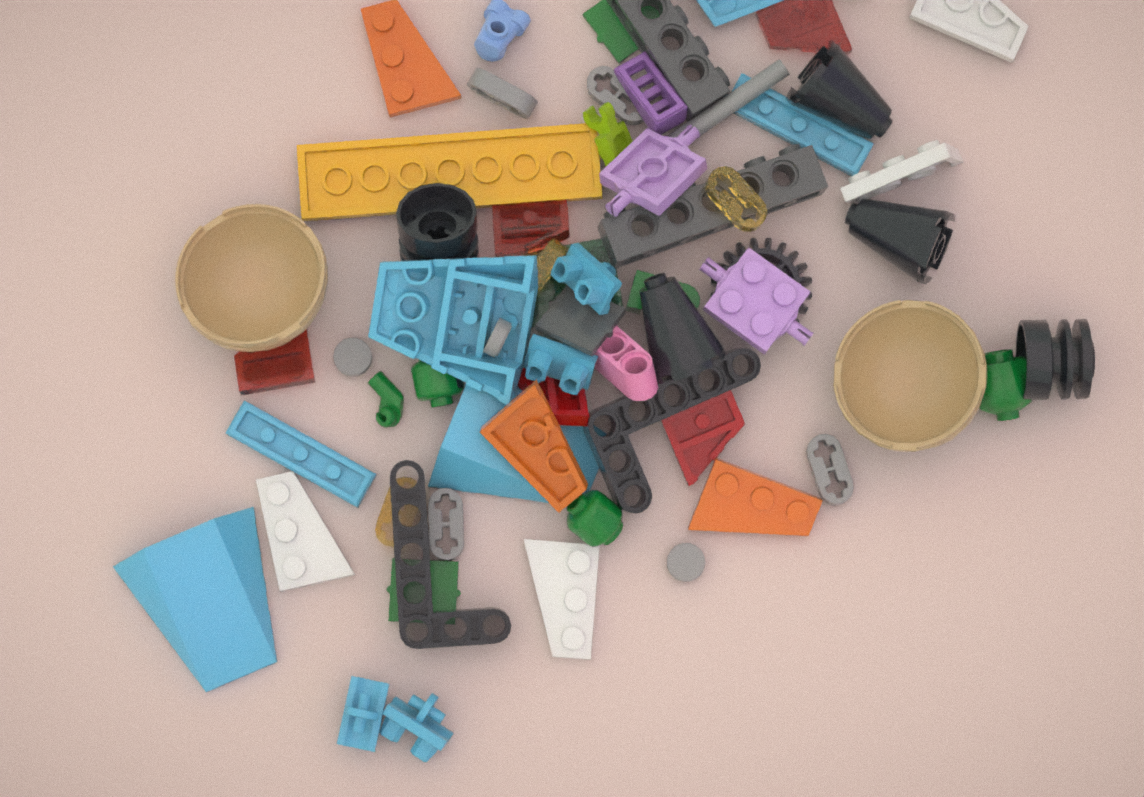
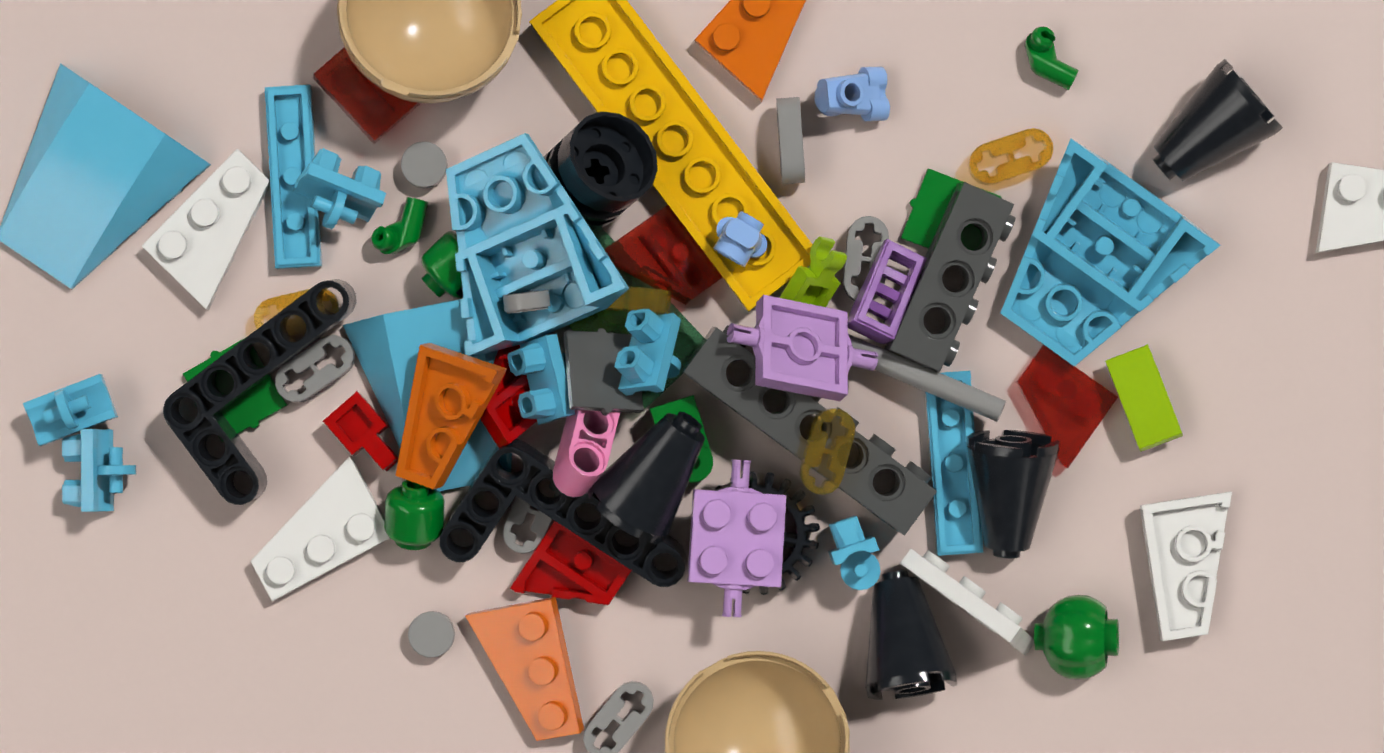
camera: 60 degrees right, 5 degrees up
none -> medium azure hips [293,148,386,230]
none -> red plate [323,391,398,472]
none -> light grey beam [503,478,562,553]
none -> light blue plate [713,211,767,267]
none -> medium azure hips [828,516,881,590]
none -> green plant [1034,595,1119,680]

